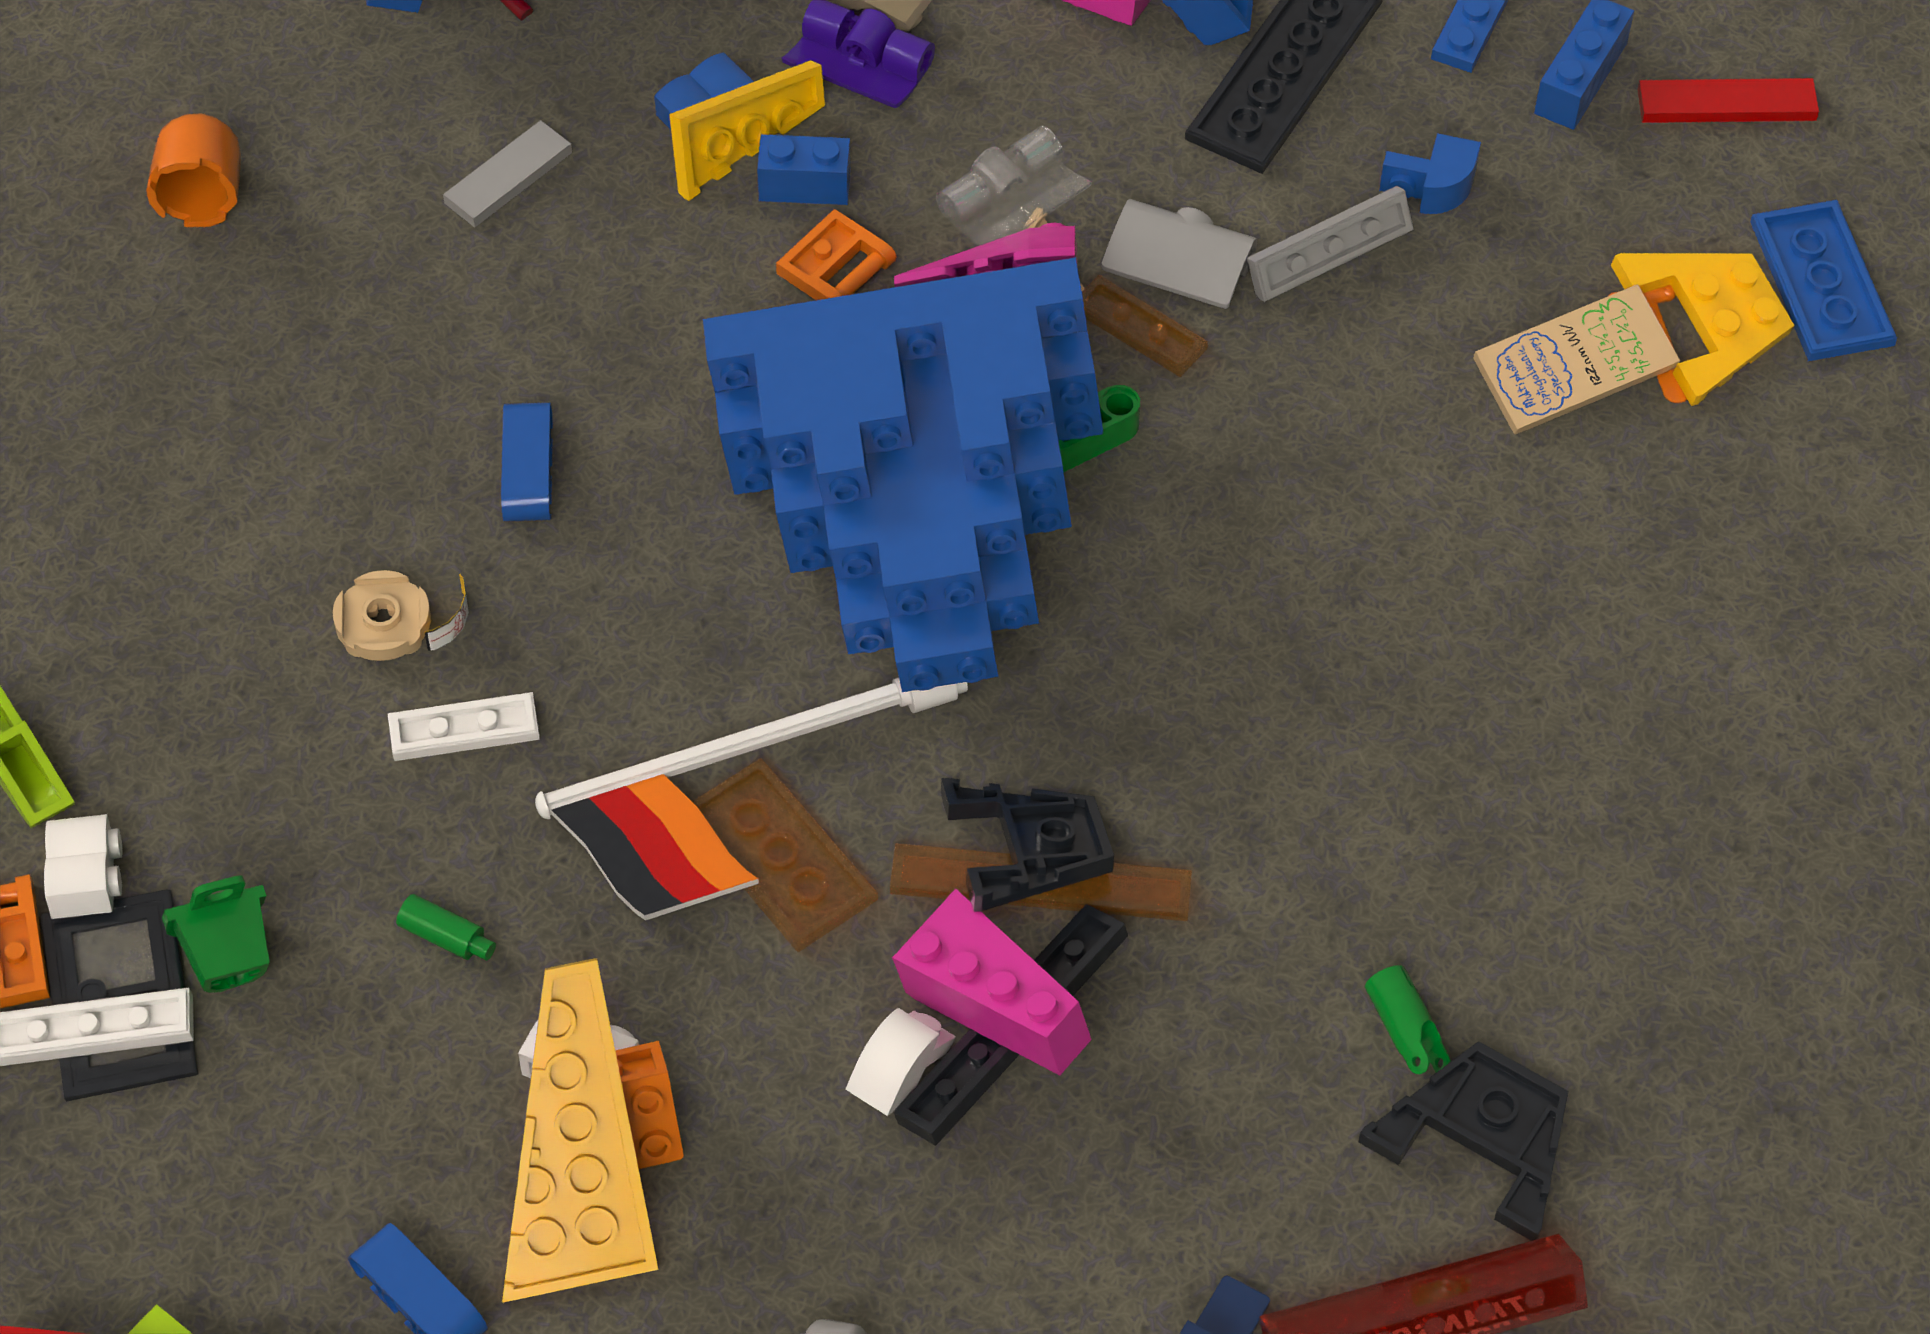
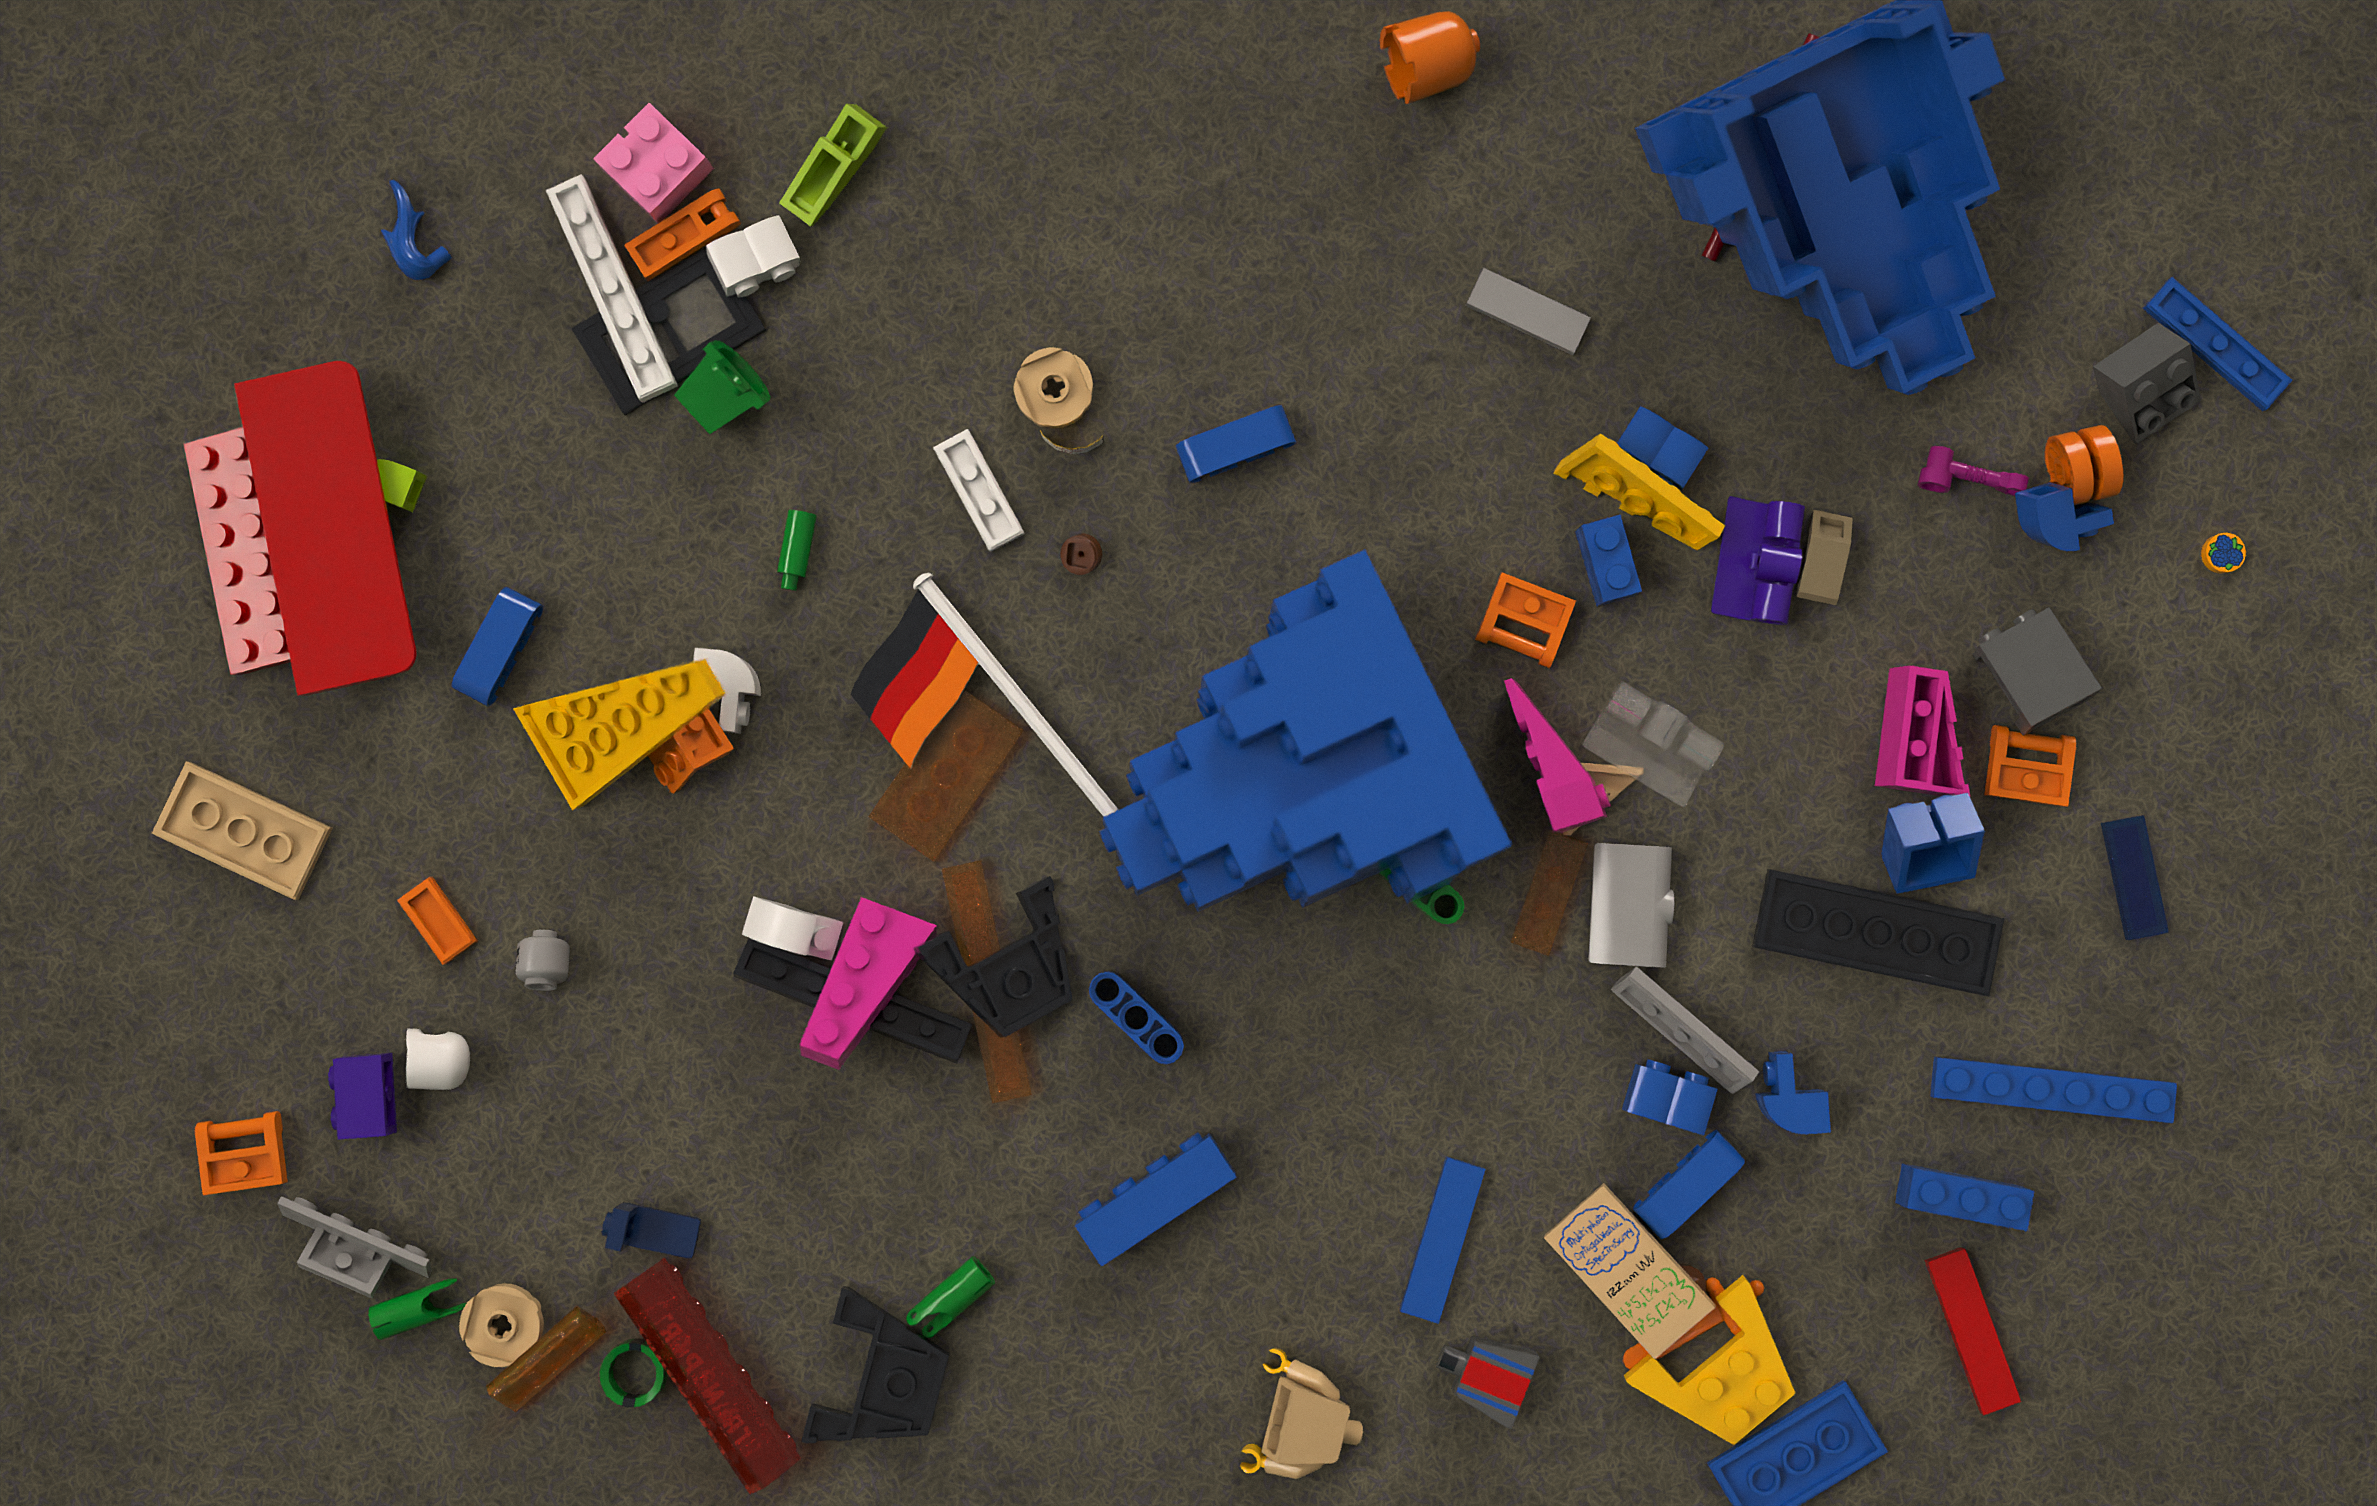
camera: 75 degrees right, 30 degrees up
none -> reddish brown tile [1060,533,1102,575]
none -> blue brick [1075,1132,1236,1267]
none -> blue beam [1089,971,1184,1064]
none -> tan torso [1240,1348,1363,1479]
none -> blue tile [1399,1156,1486,1324]
none -> torso [1436,1336,1540,1429]
none -> blue brick [1622,1059,1718,1135]
none -> blue beam [1633,1130,1745,1239]

